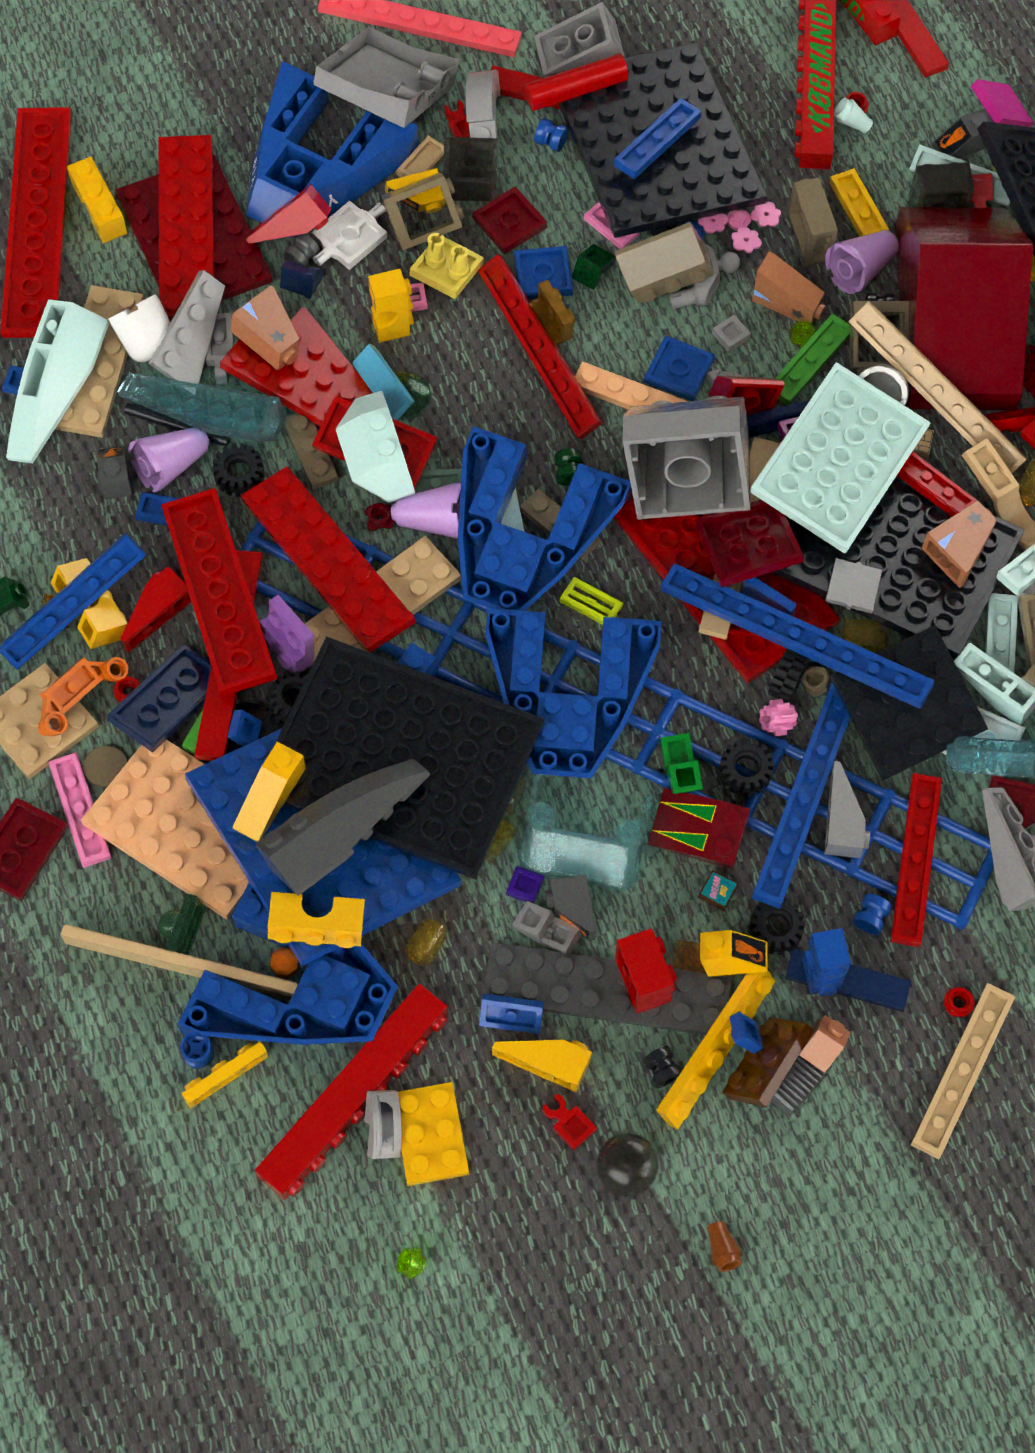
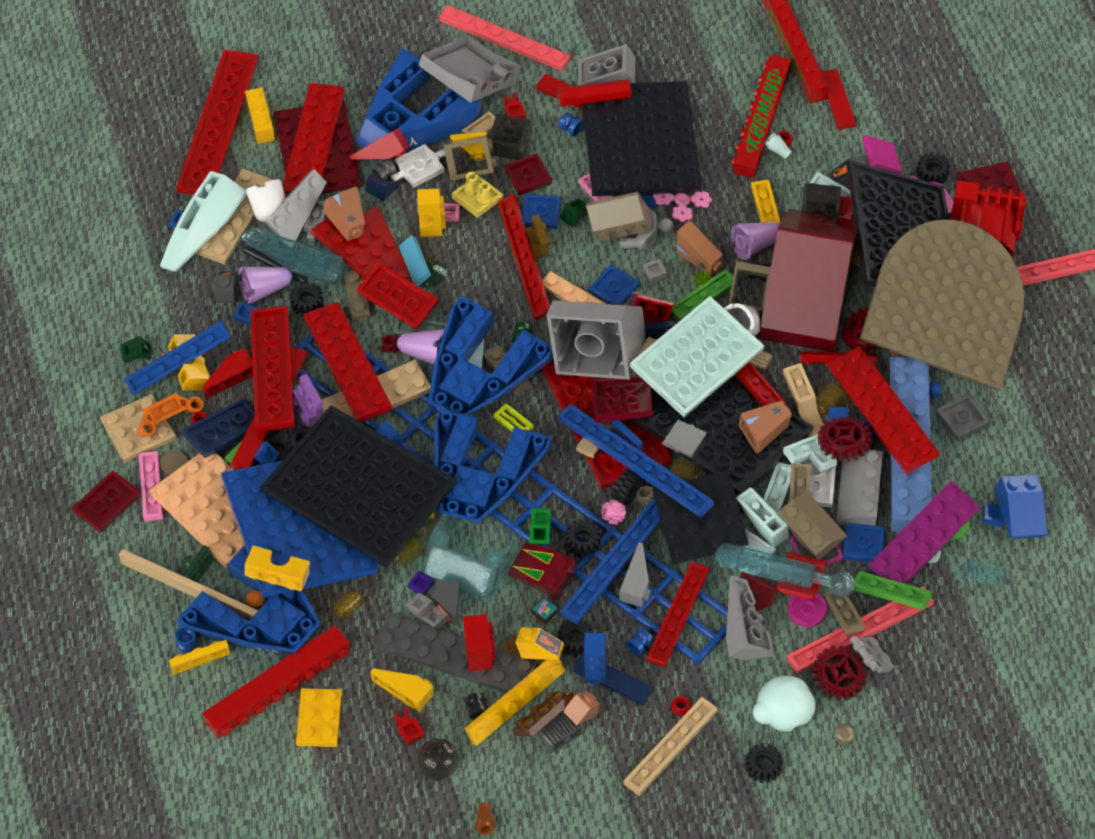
camera: 15 degrees right, 10 degrees down
yellow slope [233,742,306,842] -> none
dark grey wedge [255,759,430,896] -> none
light aqua wedge [336,391,416,503] -> none
light grey slope [364,1090,402,1159] -> none
clear neon green plate [397,1247,425,1279] -> none
light grey arch [466,69,501,150] -> none
blue plate [479,993,544,1034] -> none
blue plate [614,98,702,179] -> none
blue plate [729,1012,763,1054] -> none
dark tan window [788,177,838,265] -> none
tan tile [848,301,1027,473] -> none

